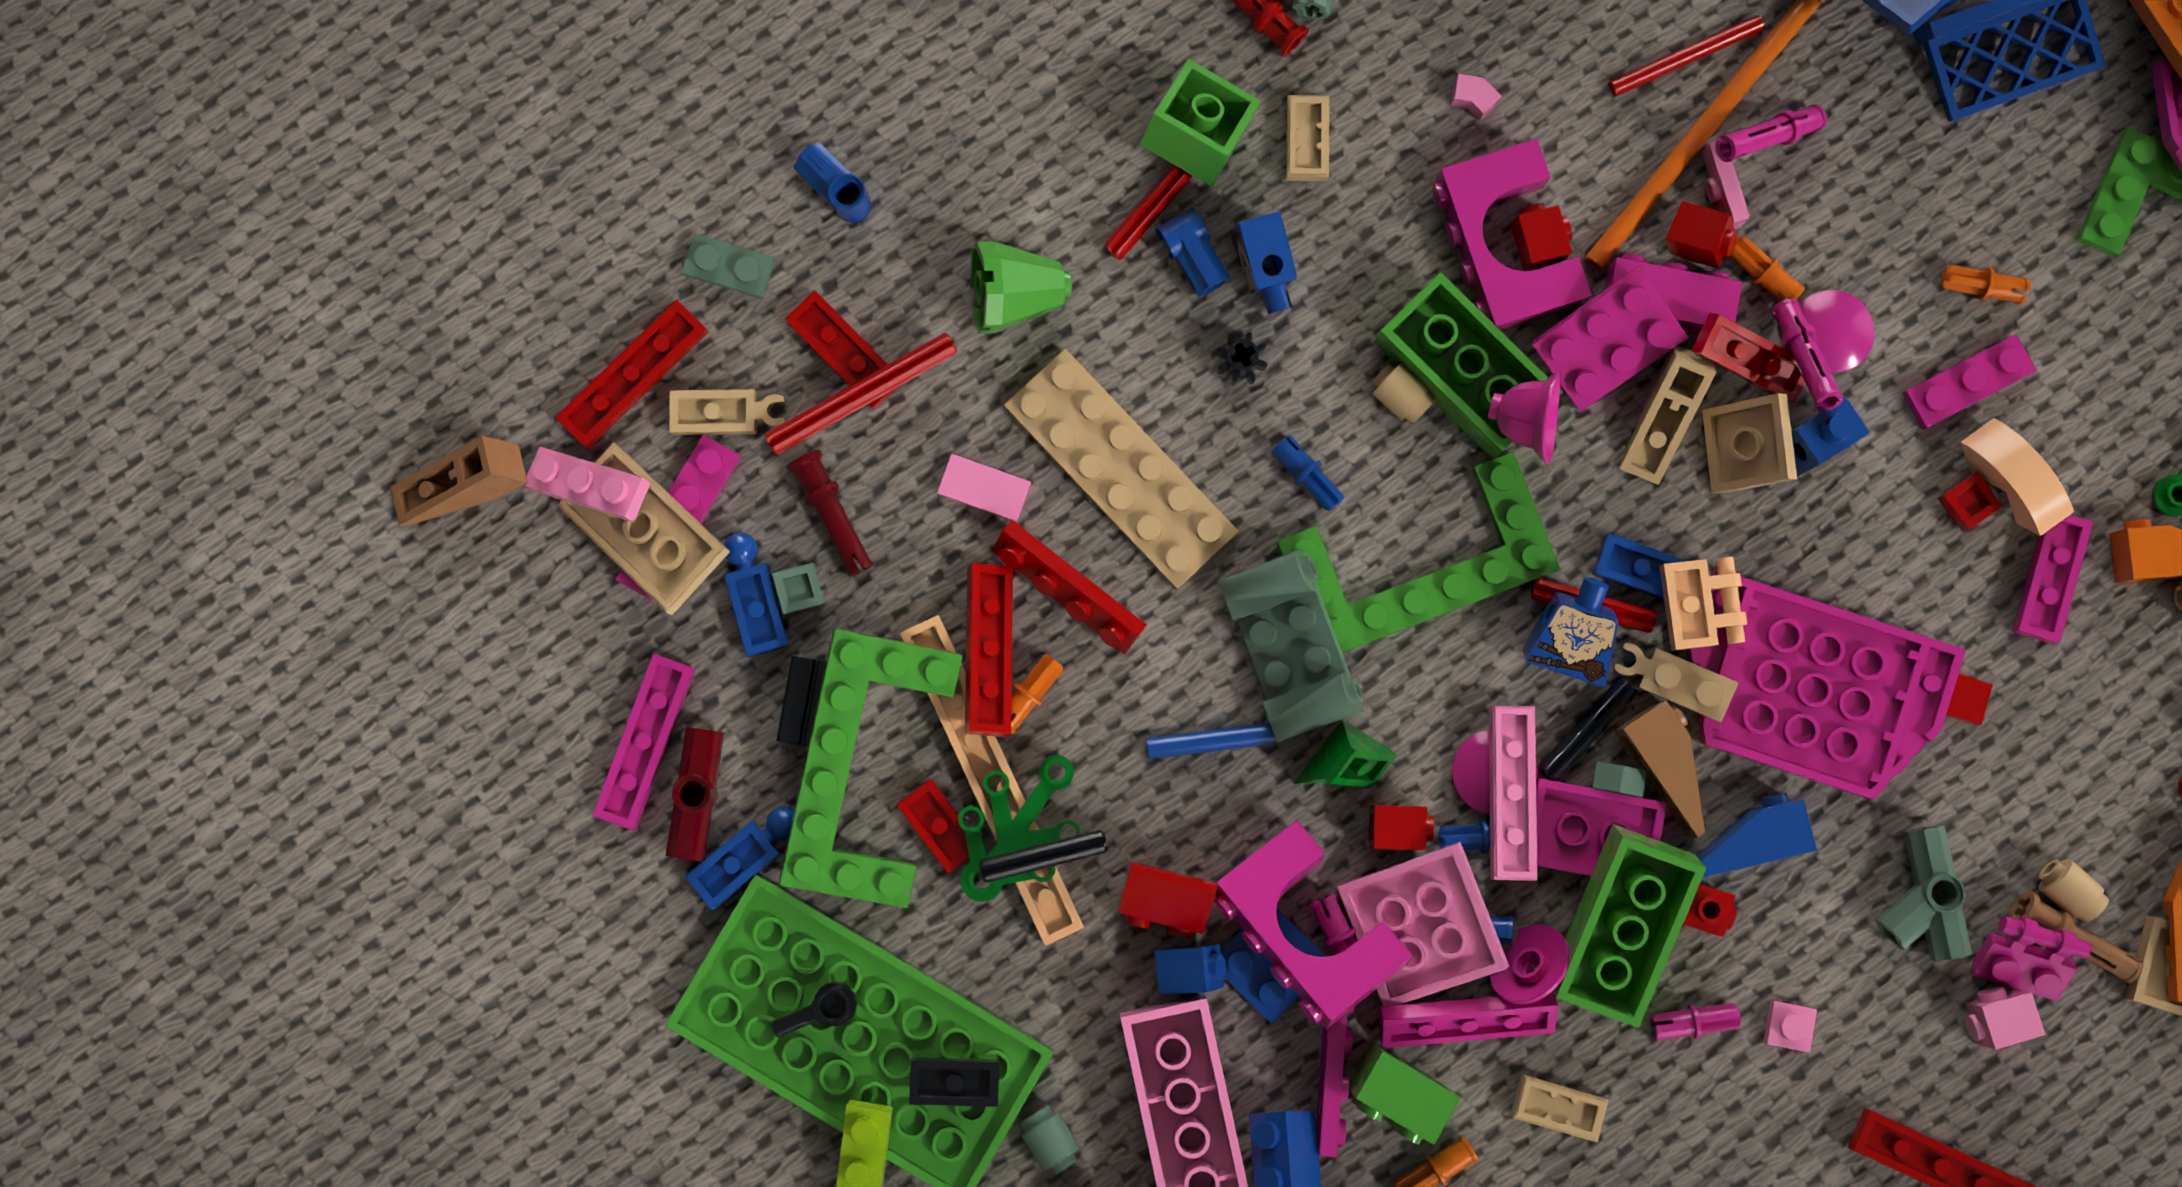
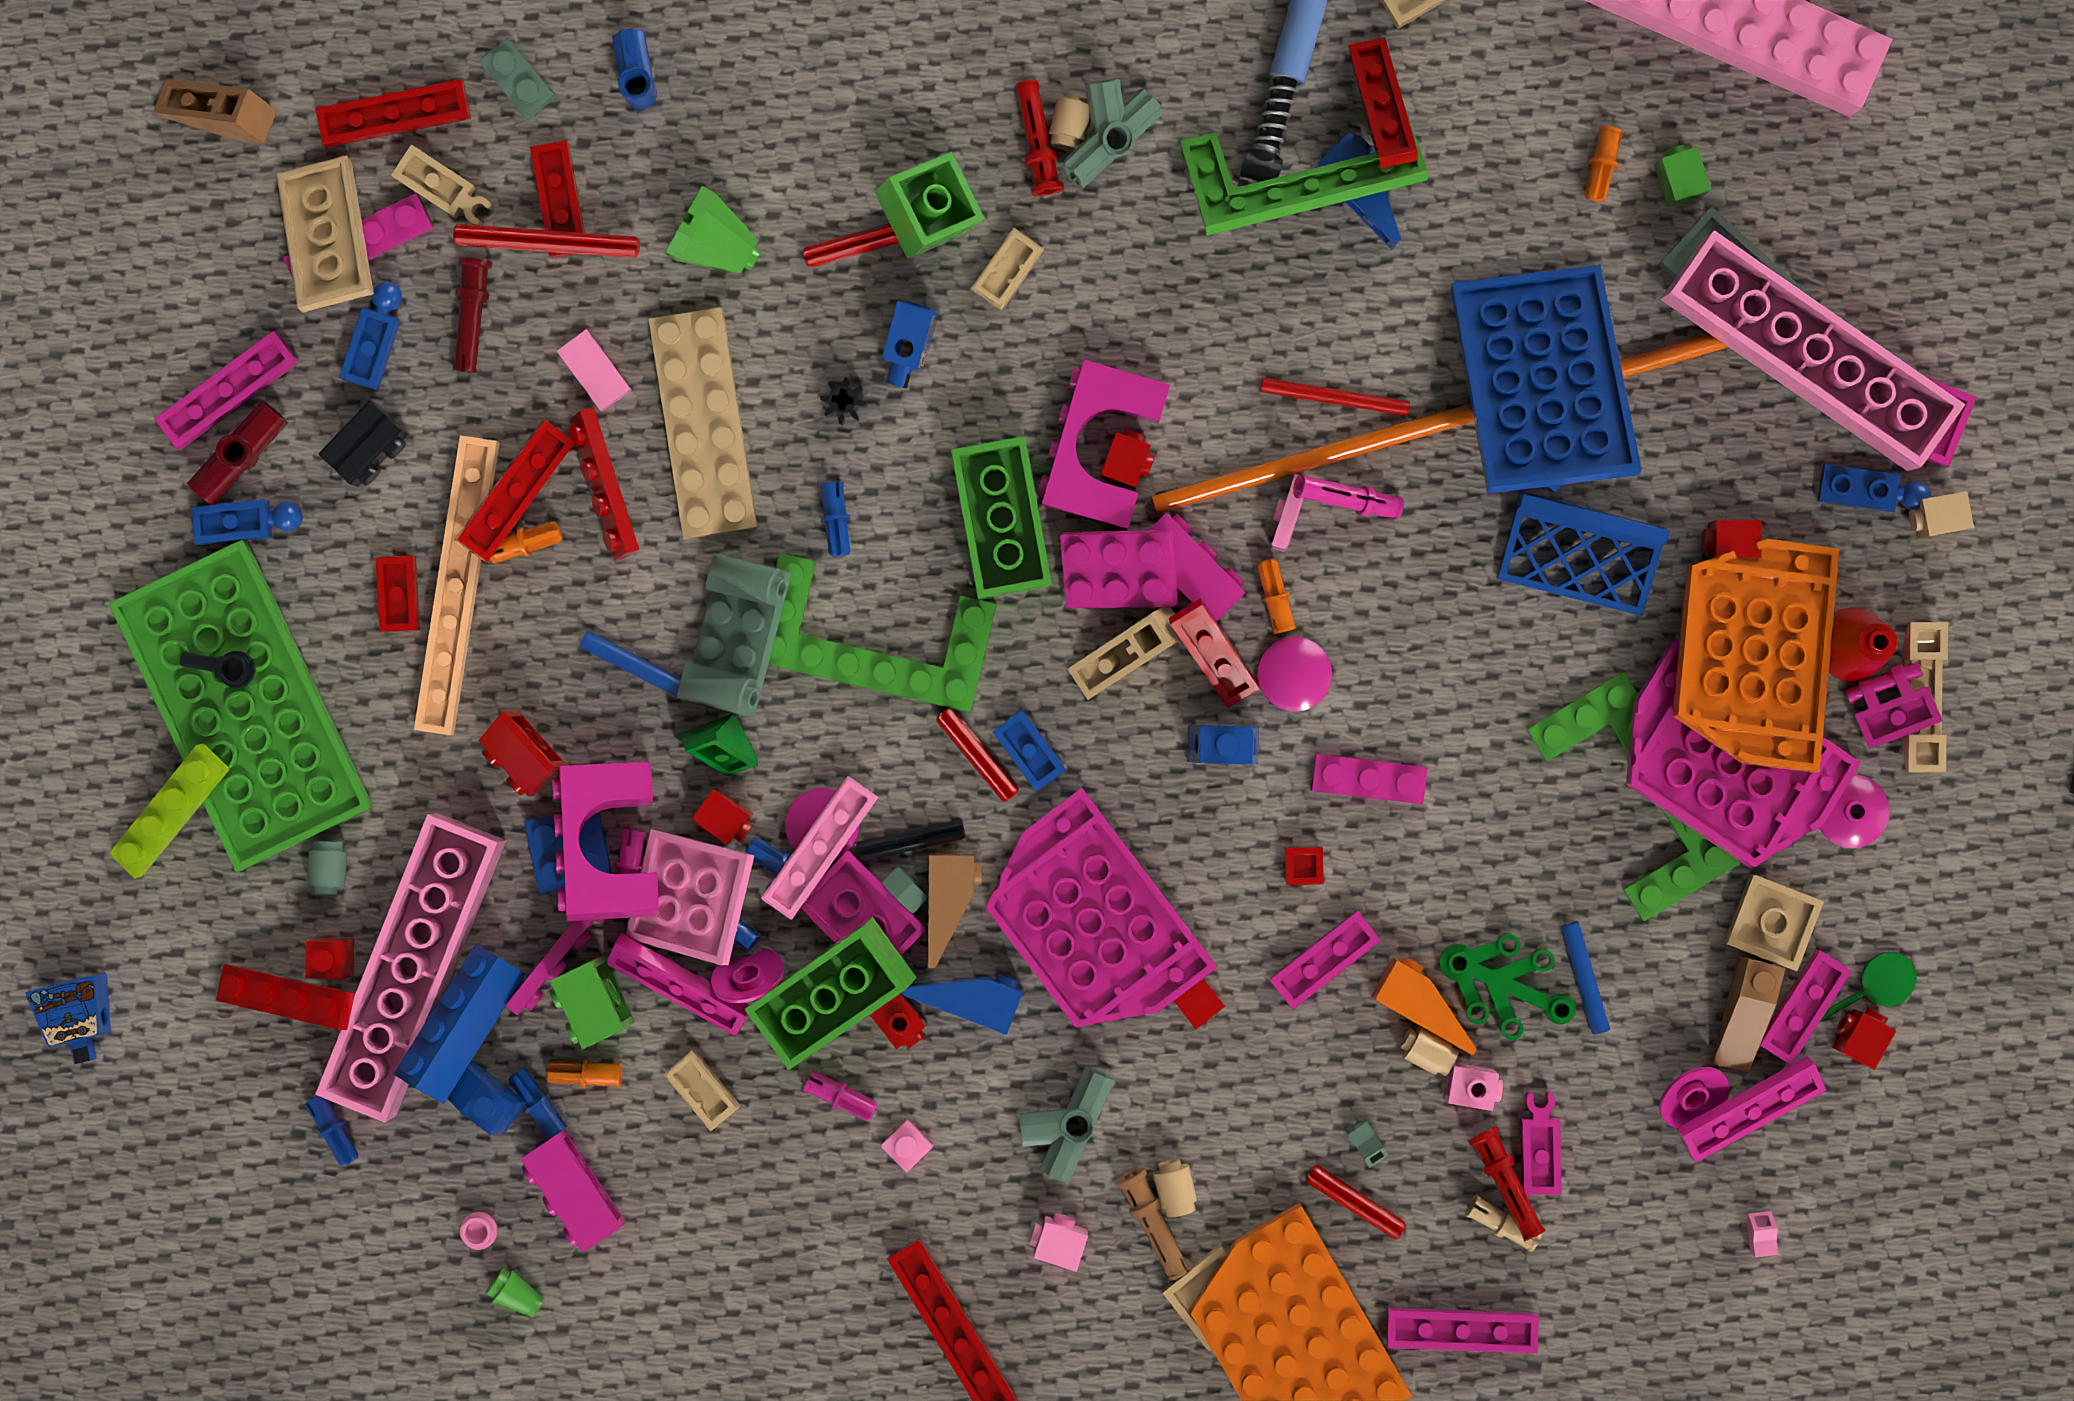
camera: 30 degrees right, 5 degrees up
bright pink plate [524,447,651,522] -> none
sand green plate [770,563,825,617] -> none
bright green plate [779,628,963,908] -> none
black plate [909,1057,1000,1107] -> none
green plant [958,755,1080,902] -> none
black axle [979,830,1108,883] -> none
blue brick [1154,943,1226,995] -> none
blue piece [1155,207,1230,298] -> none
tan brick [1372,363,1435,425] -> none
bright pink piece [1451,73,1502,121] -> none
dark pink hat [1488,373,1561,465] -> none
torso [1523,577,1618,687] -> none
tan plate [1614,643,1739,723] -> none
light nougat plate [1660,557,1747,651] -> none
red brick [1665,201,1738,269] -> none
tan plate [1702,393,1797,493] -> none
dark pink pin [1772,299,1843,411] -> none
orange axle [1940,264,2031,305] -> none
light nougat brick [1961,418,2074,536] -> none
dark pink plate [1971,916,2092,1001] -> none

